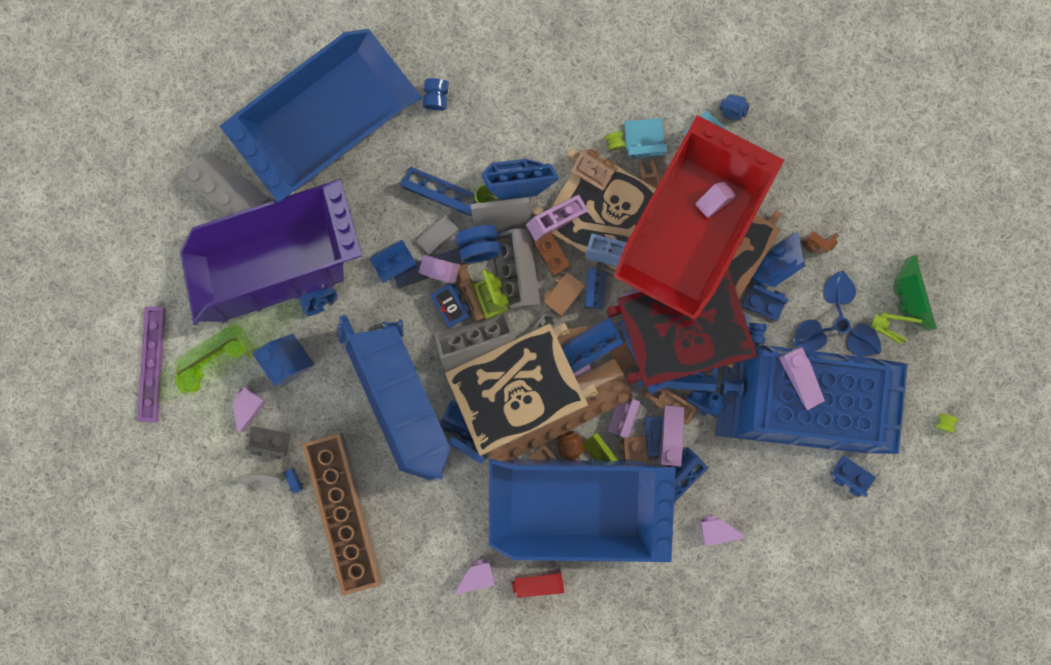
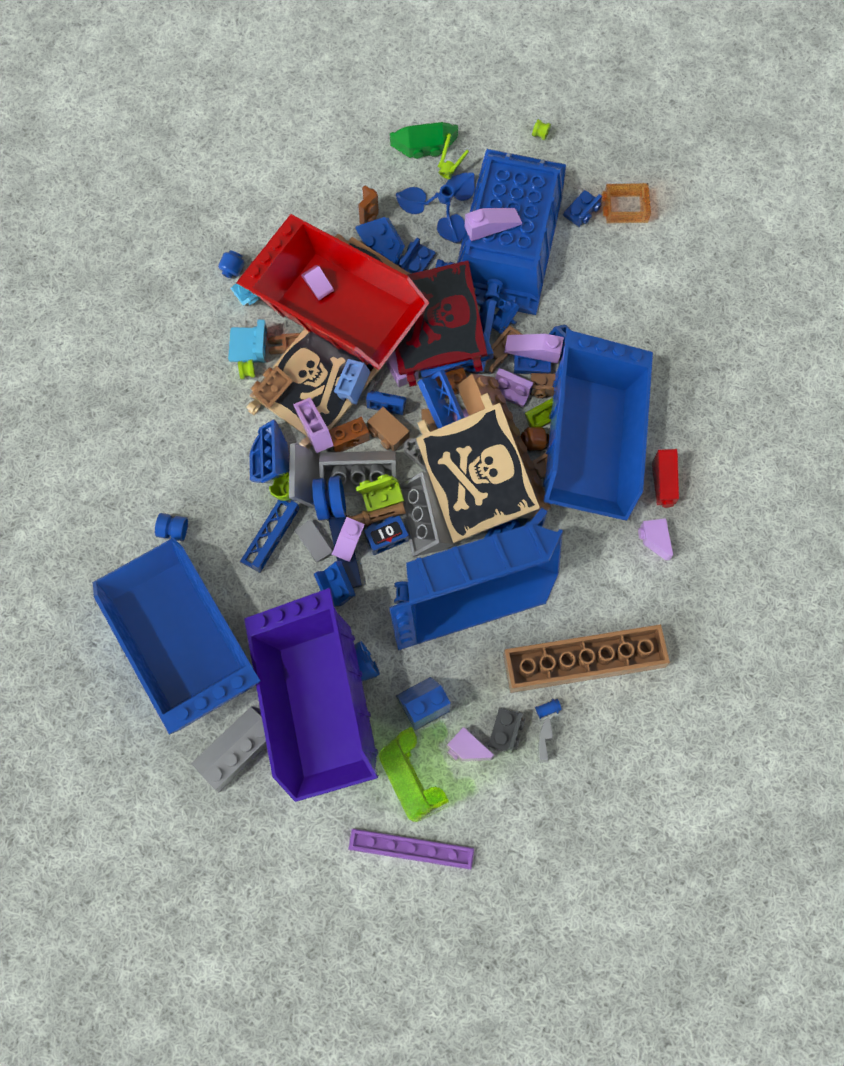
camera: 85 degrees left, 15 degrees down
lavender slope [699,515,744,546] -> none
none -> clear orange window [602,183,651,223]

